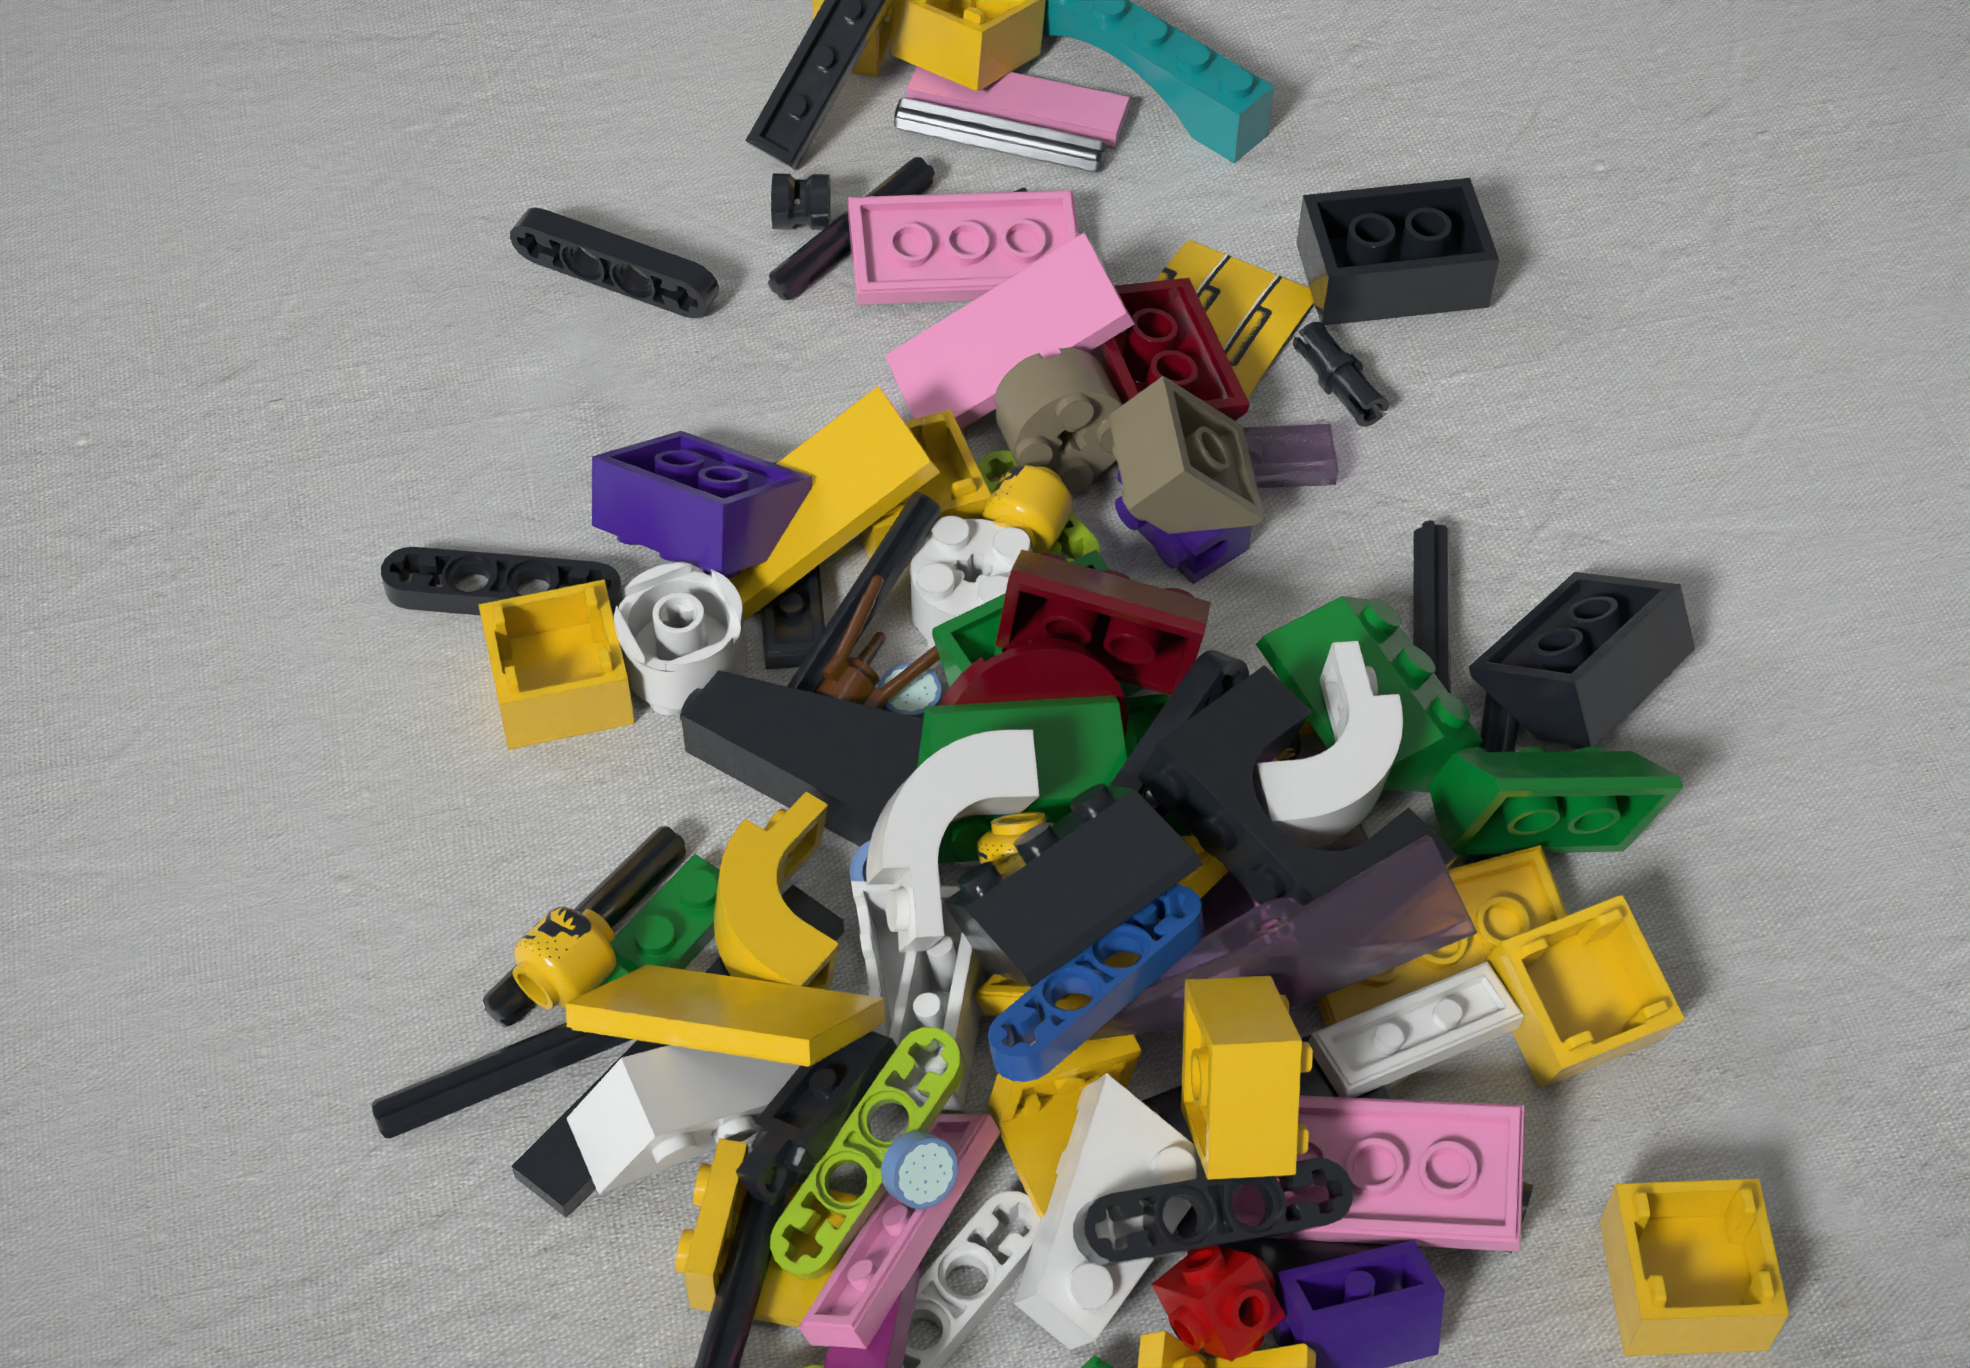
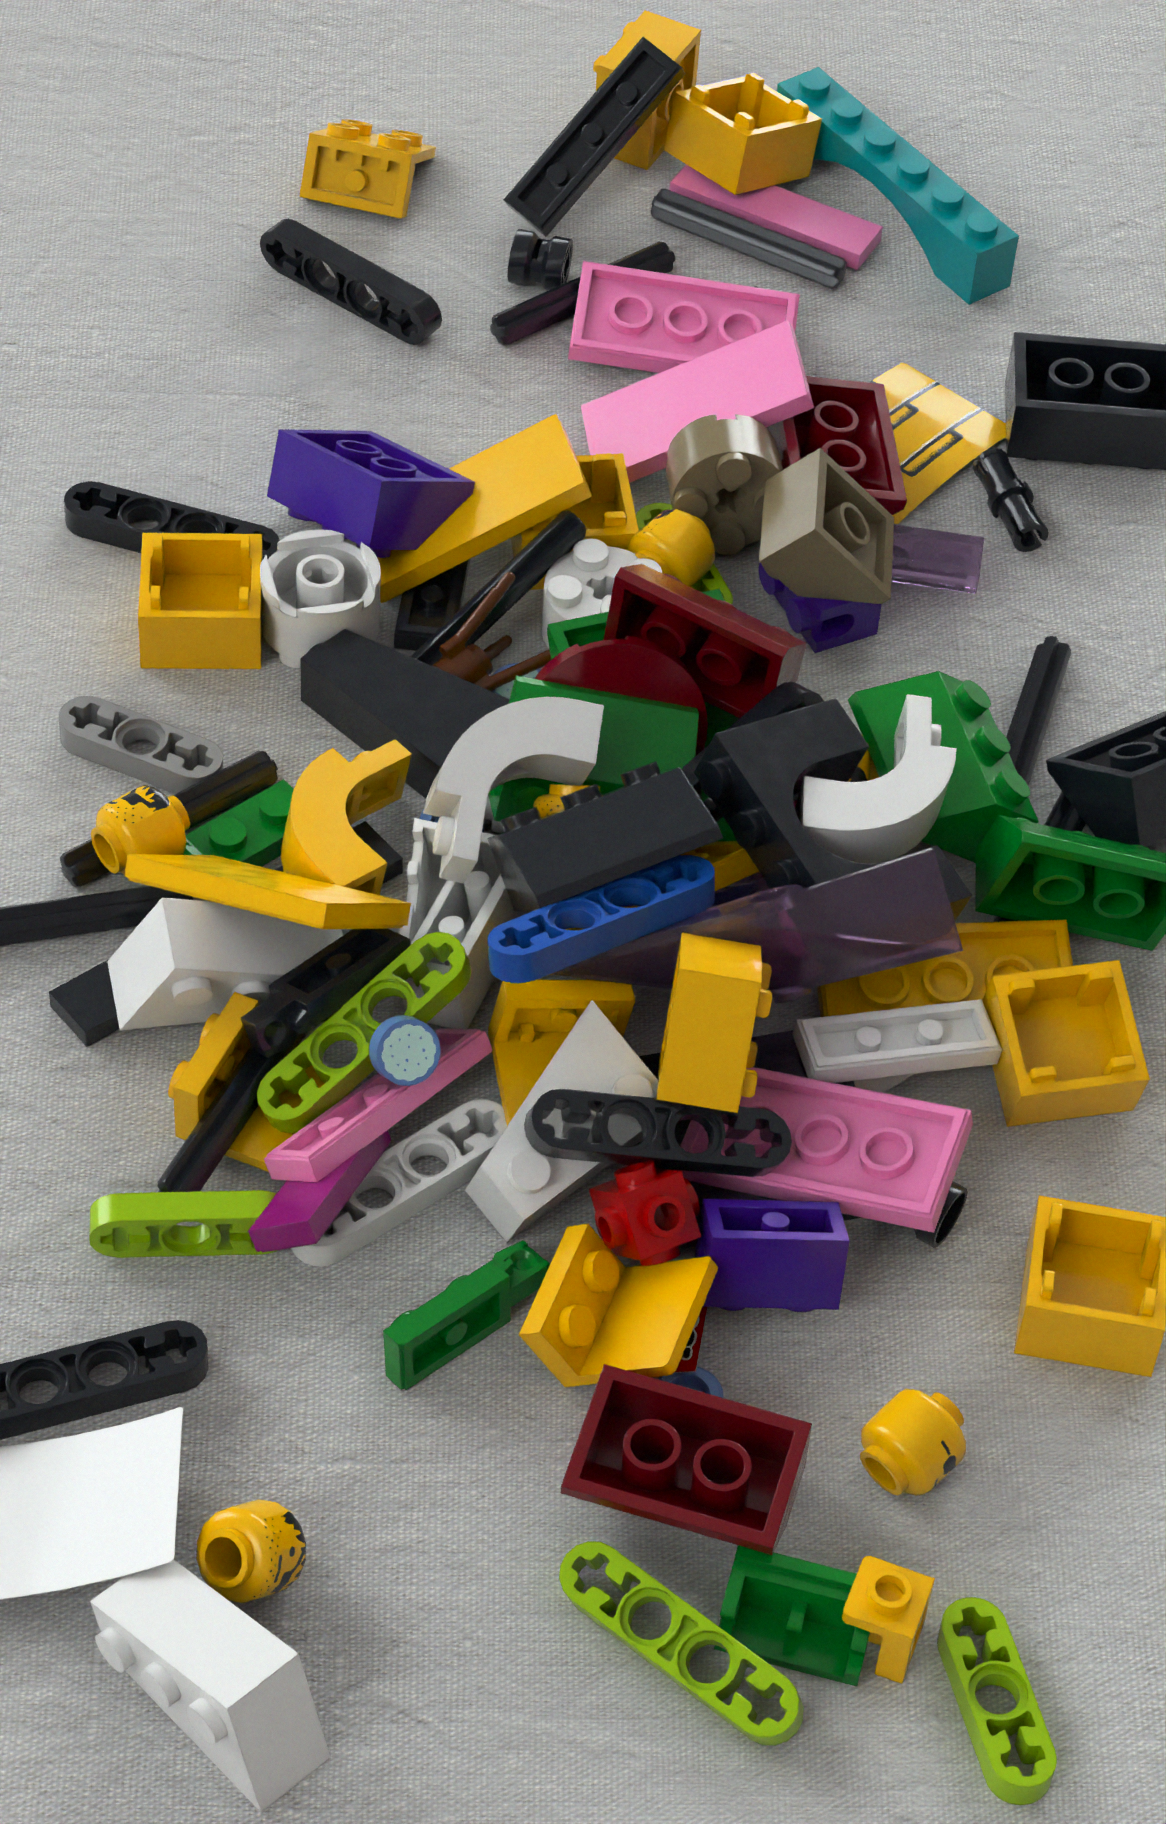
camera: 10 degrees right, 5 degrees down
none -> light grey beam [59,696,223,794]
none -> yellow bracket [299,119,436,219]

